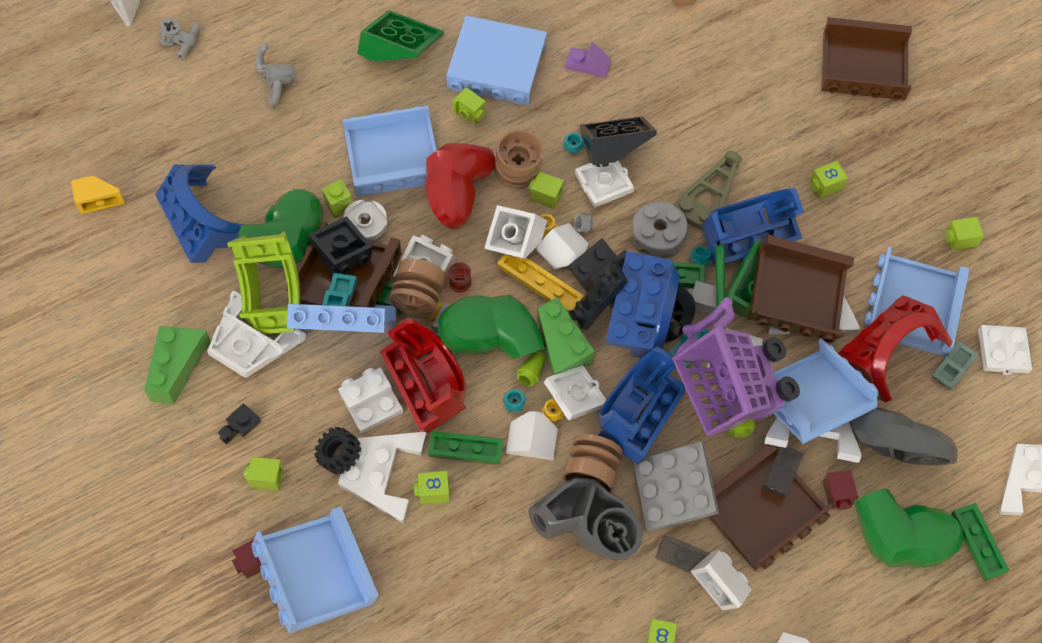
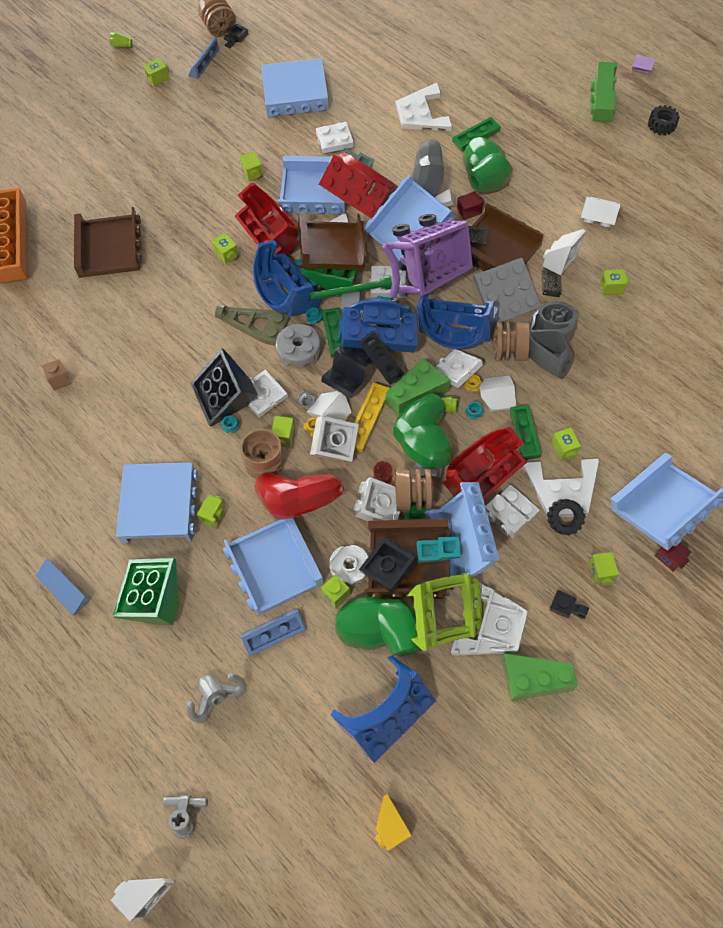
camera: 100 degrees left, 0 degrees up
medium lavender slope [565,42,611,78] -> none
none -> red piece [235,182,299,255]
none -> medium blue slope [240,608,306,656]

